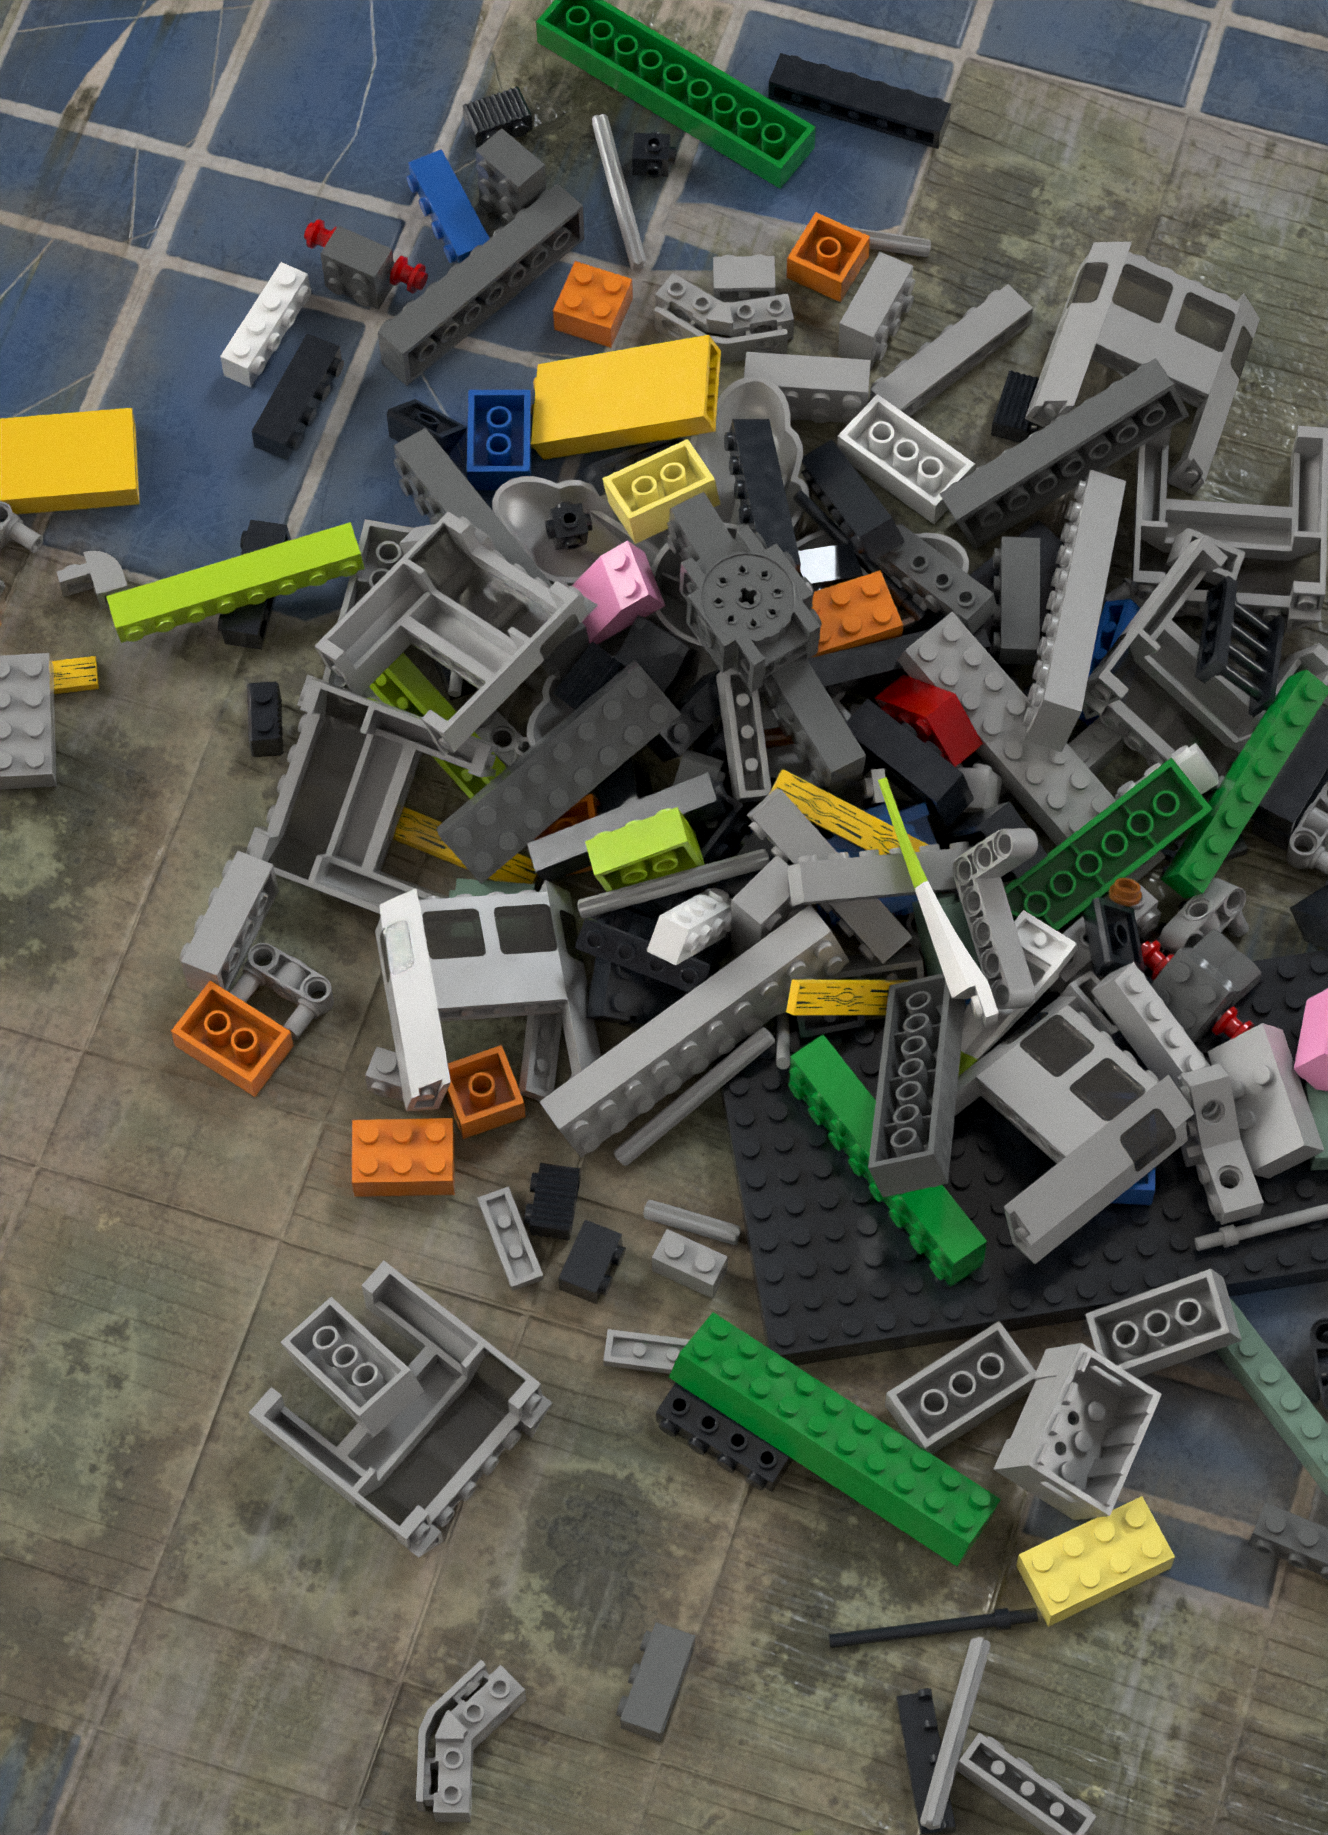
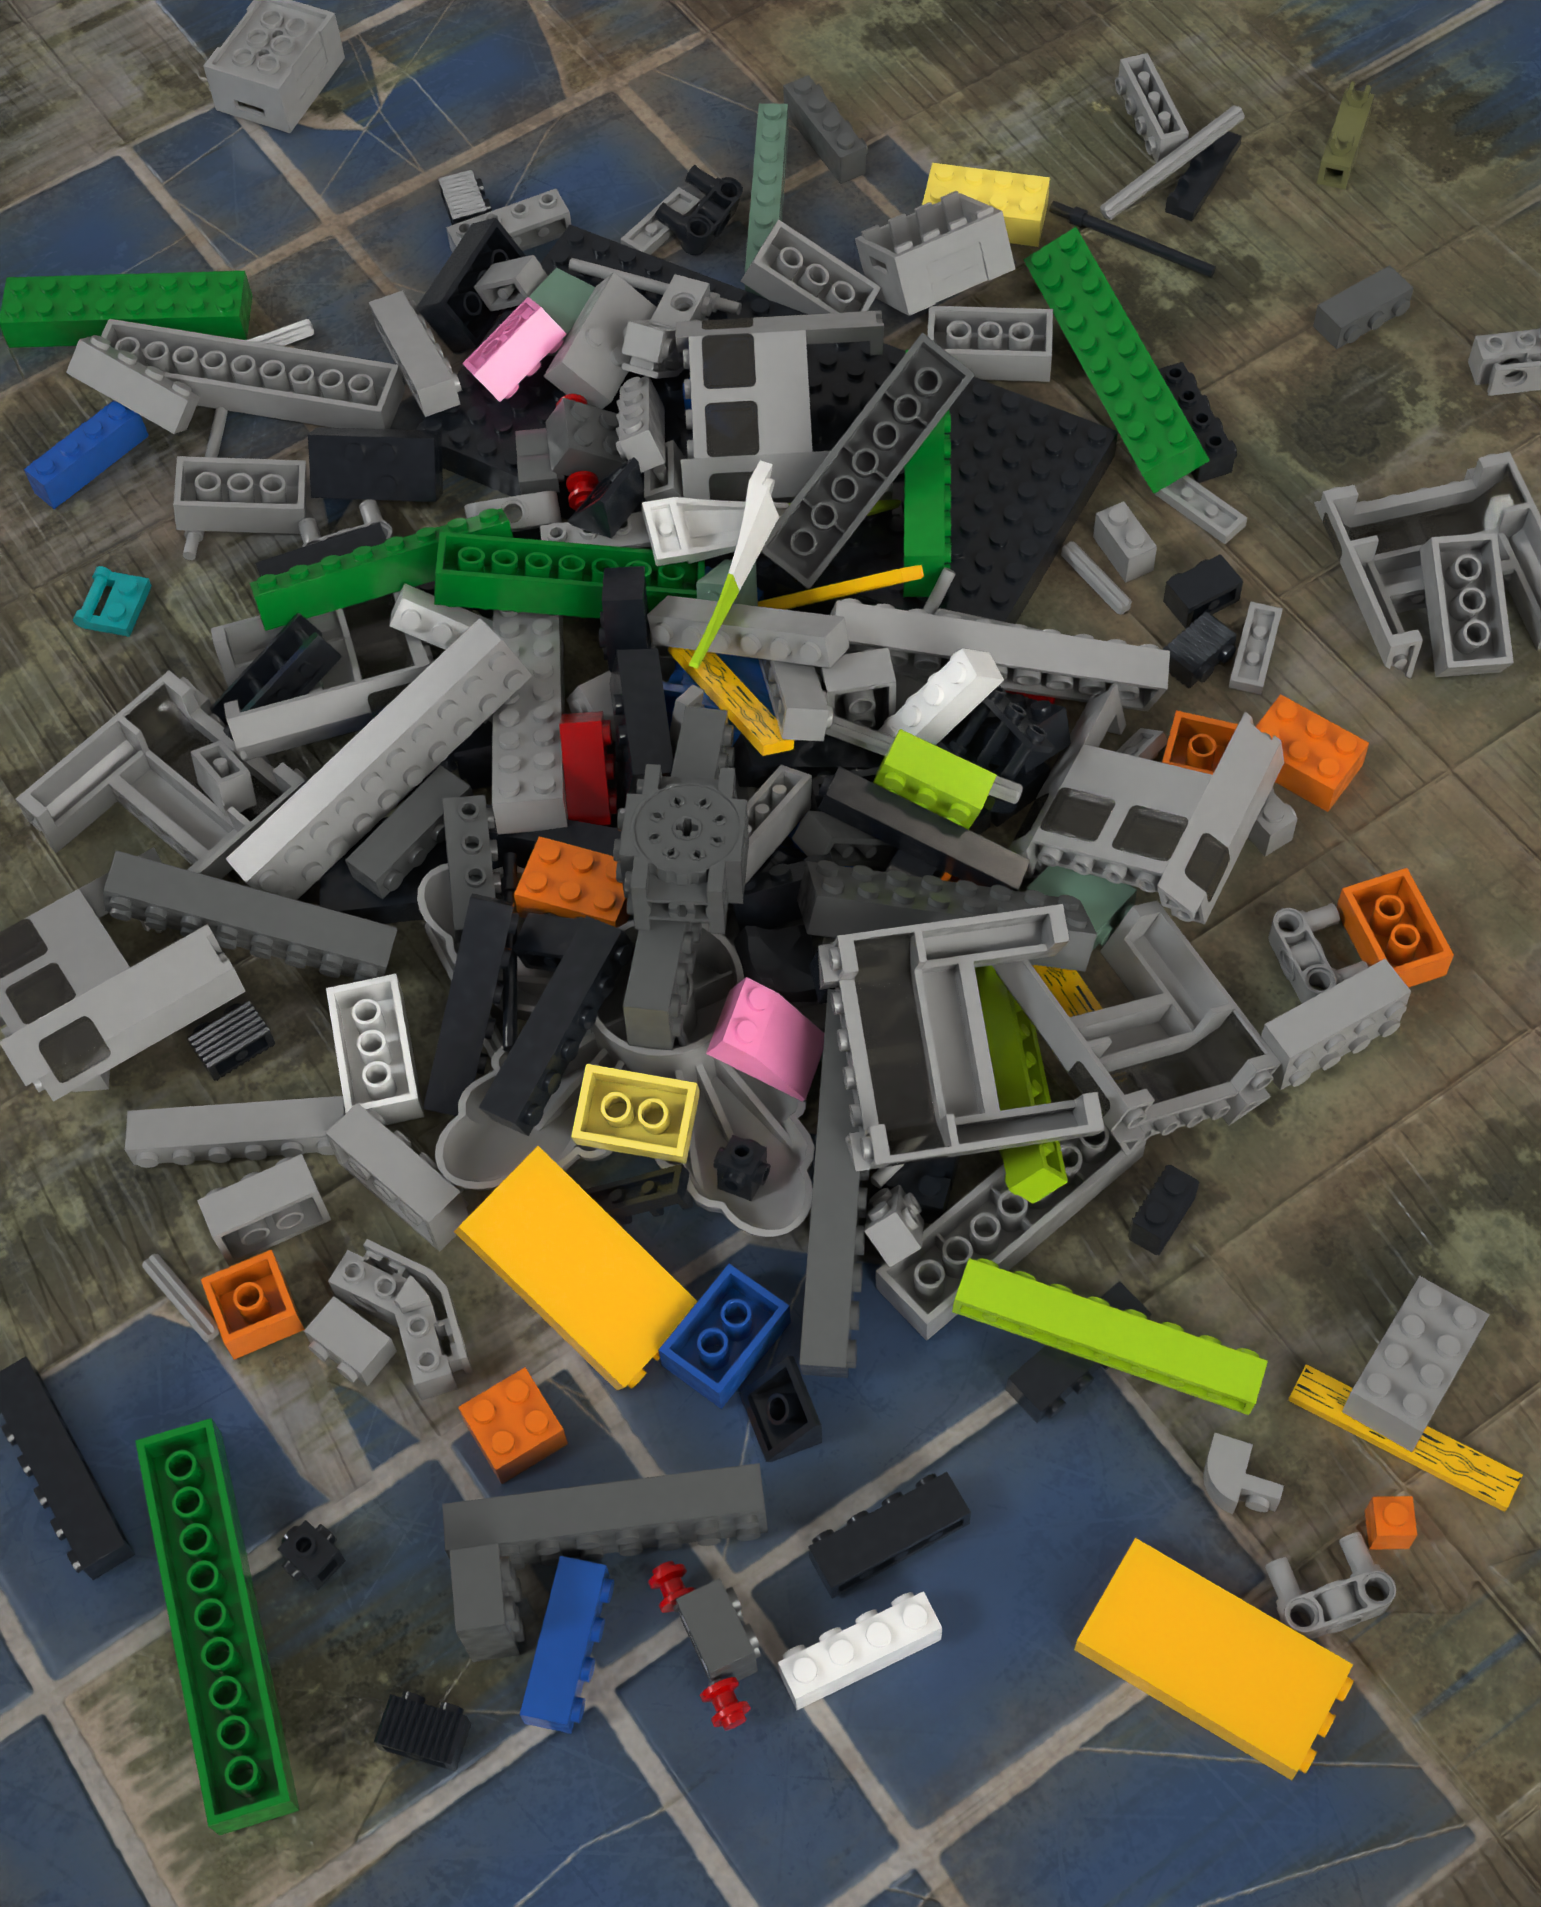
camera: 140 degrees left, 5 degrees down
light grey axle [592,114,646,270] -> none
light grey beam [952,828,1038,1010] -> none
dark orange plate [1109,878,1142,907] -> none

